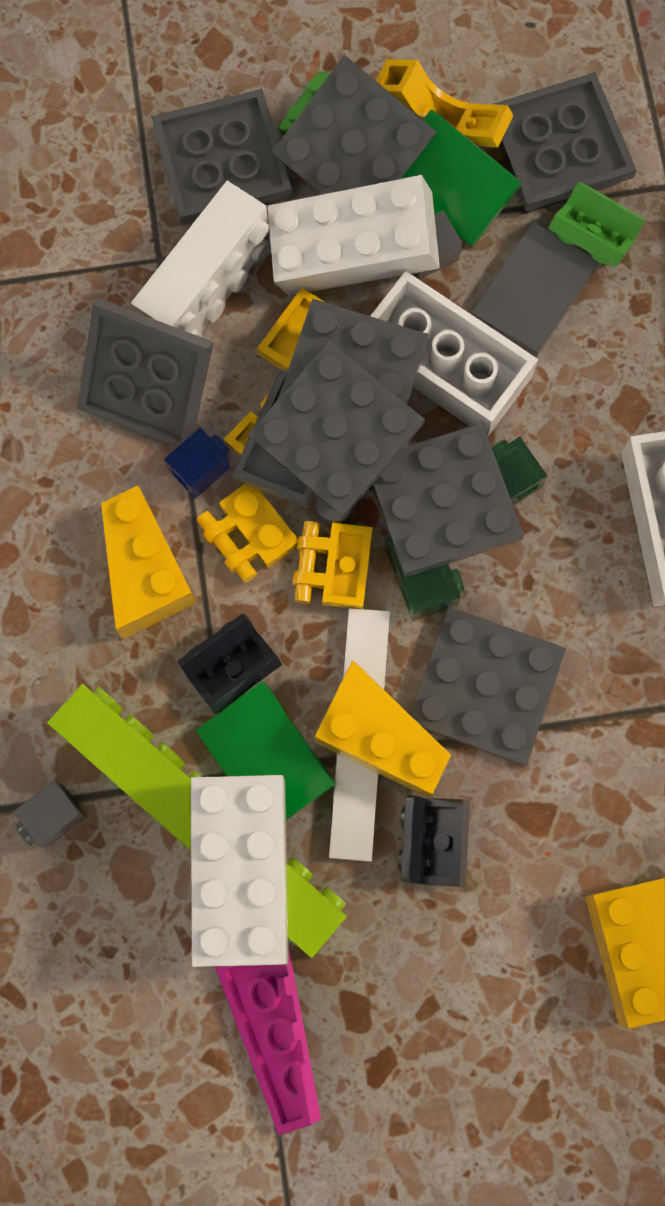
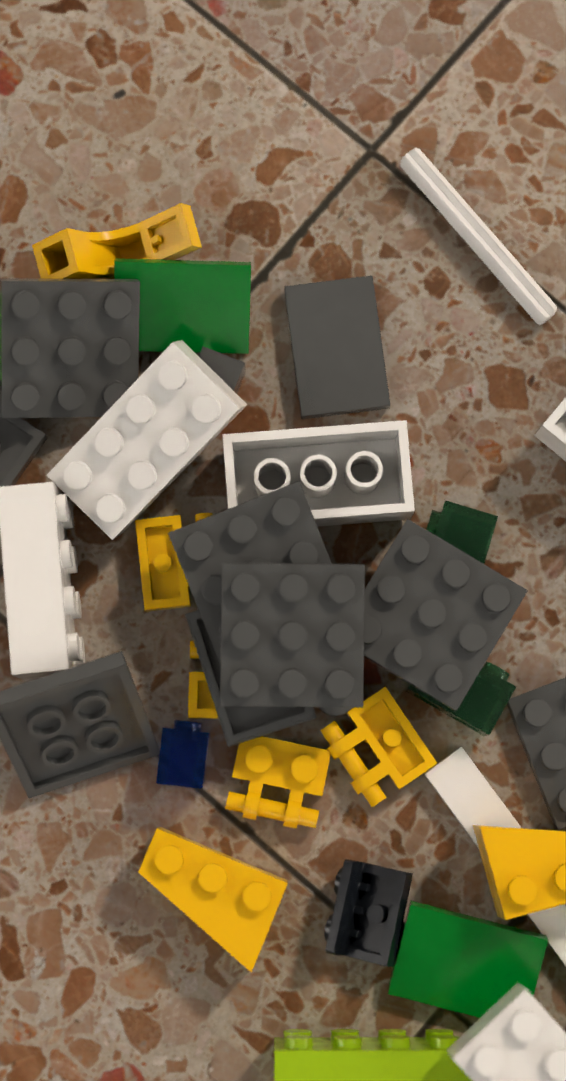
camera: 45 degrees left, 5 degrees up
dark grey plate [493,72,637,212] -> none
bright green bracket [548,182,645,267] -> none

